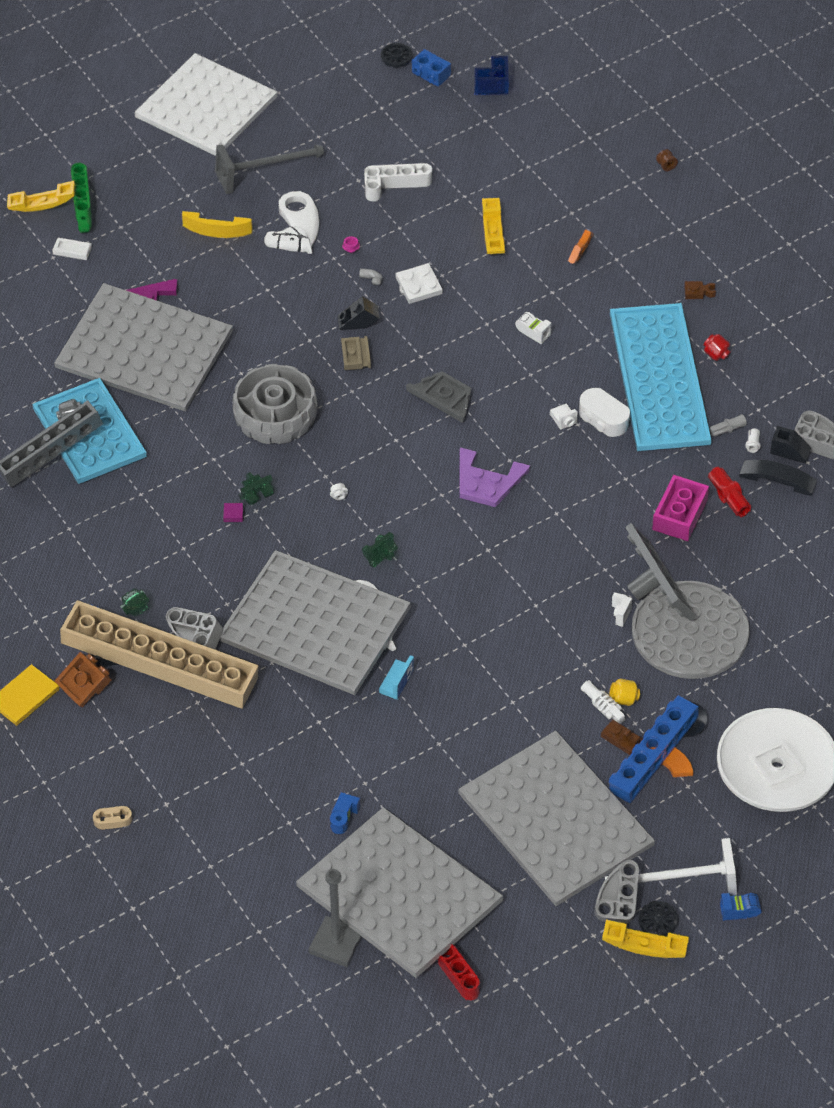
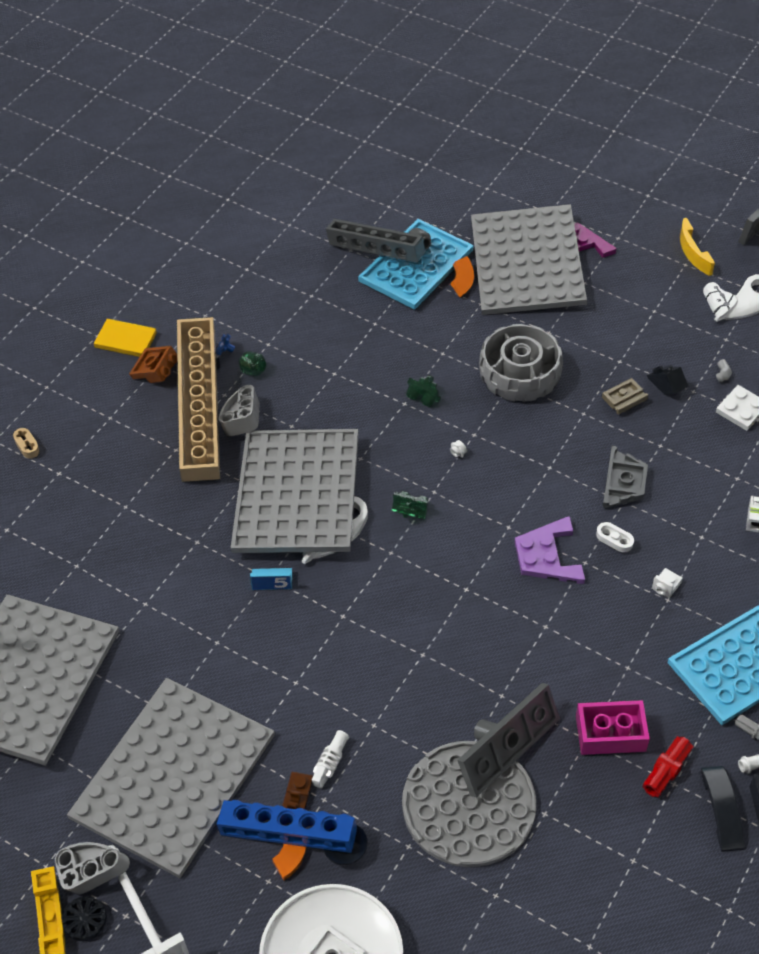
camera: 65 degrees right, 0 degrees up
yellow slope [7,181,75,211] -> none
white tile [53,238,92,260] -> none
green piece [71,163,92,233] -> none
magenta tile [223,503,243,522] -> none
blue leg [330,792,360,834] -> none
dark pink plate [342,236,360,253] -> none
white brick [579,388,630,437] -> none
yellow head [609,679,640,706] -> none
white bracket [612,593,632,627] -> none
none -> orange tile [450,256,474,297]
none -> white plate [596,522,634,552]

